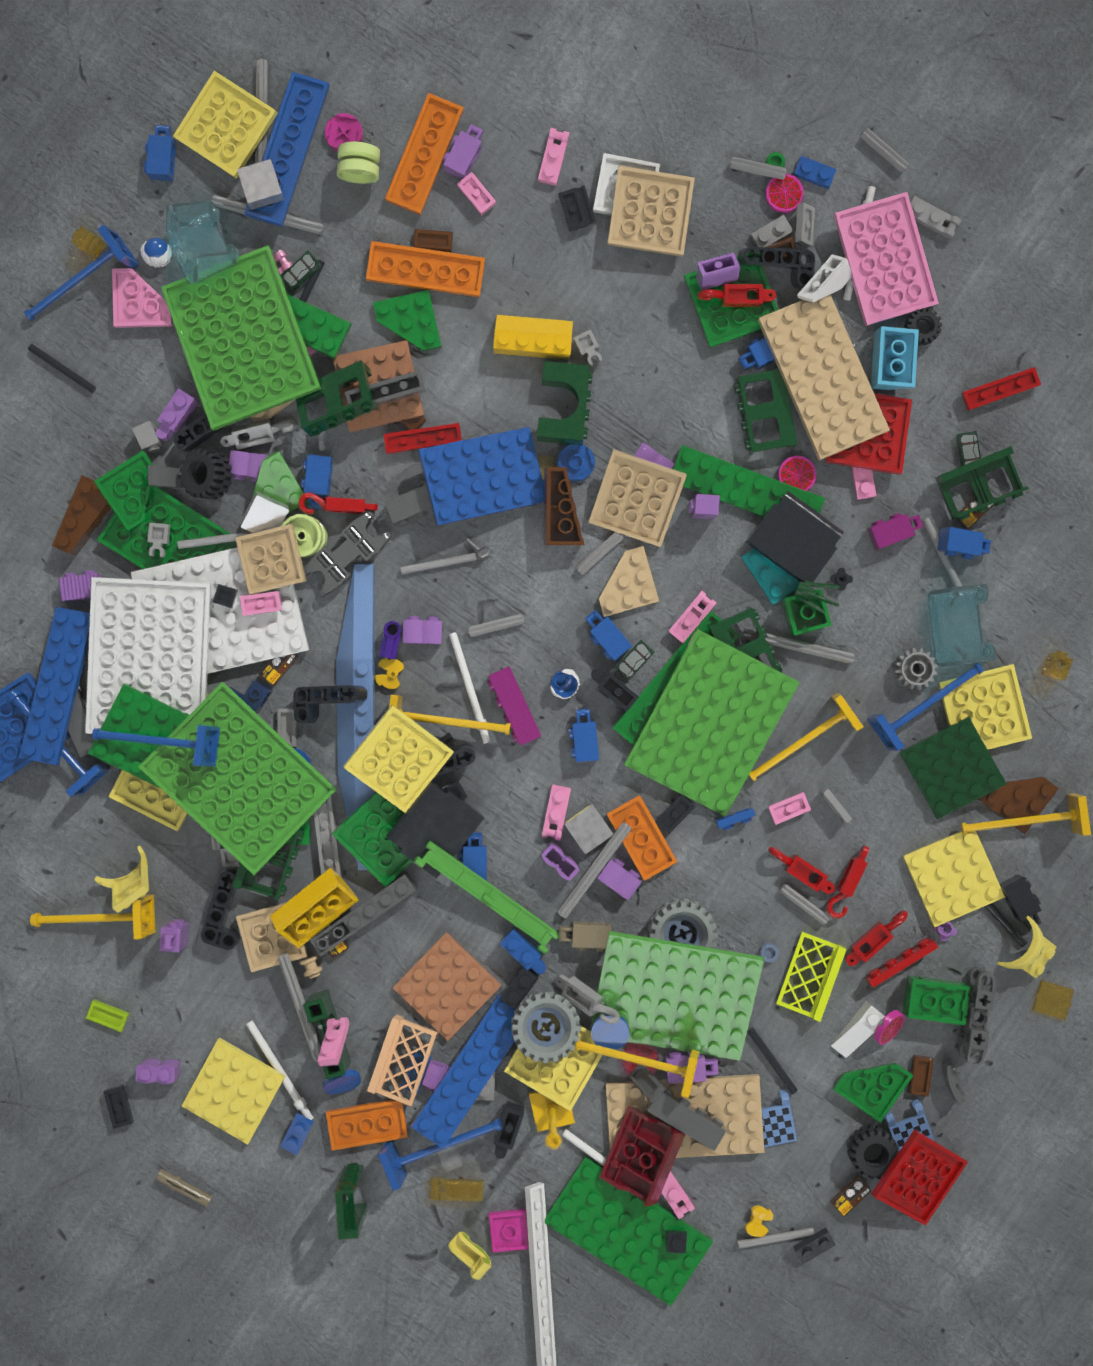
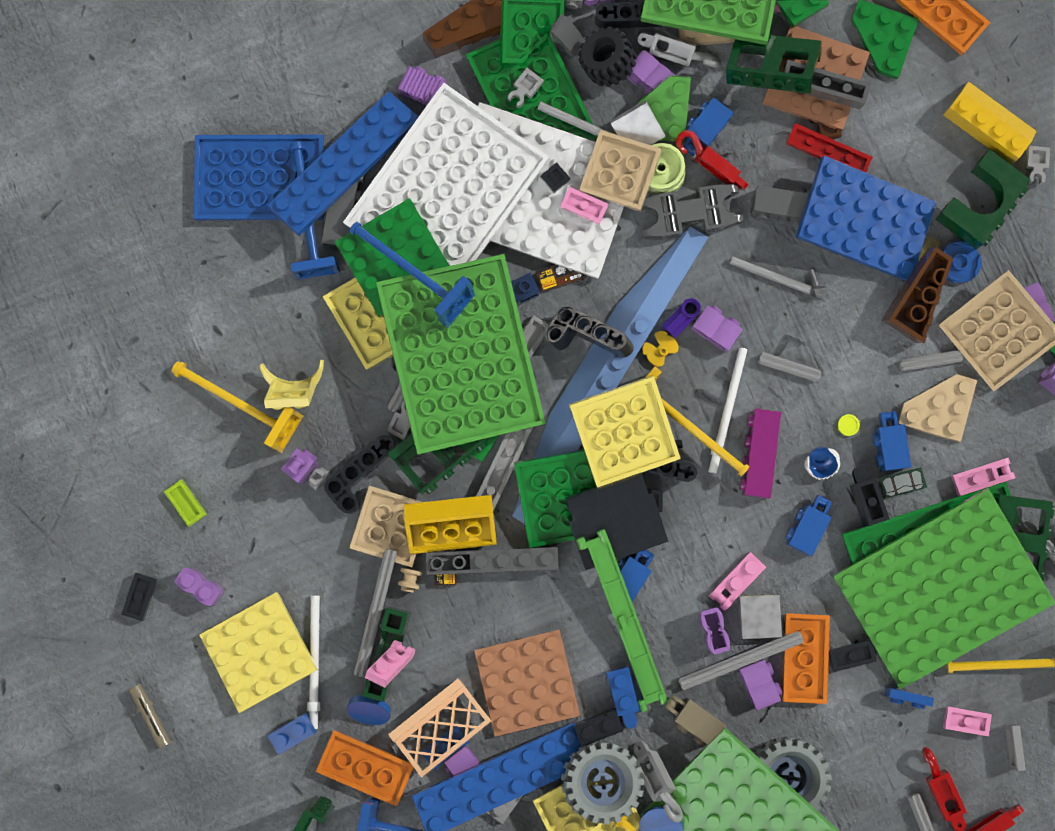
camera: 25 degrees right, 5 degrees down
none -> light grey plate [308,467,331,490]
none -> neon yellow piece [837,414,860,436]

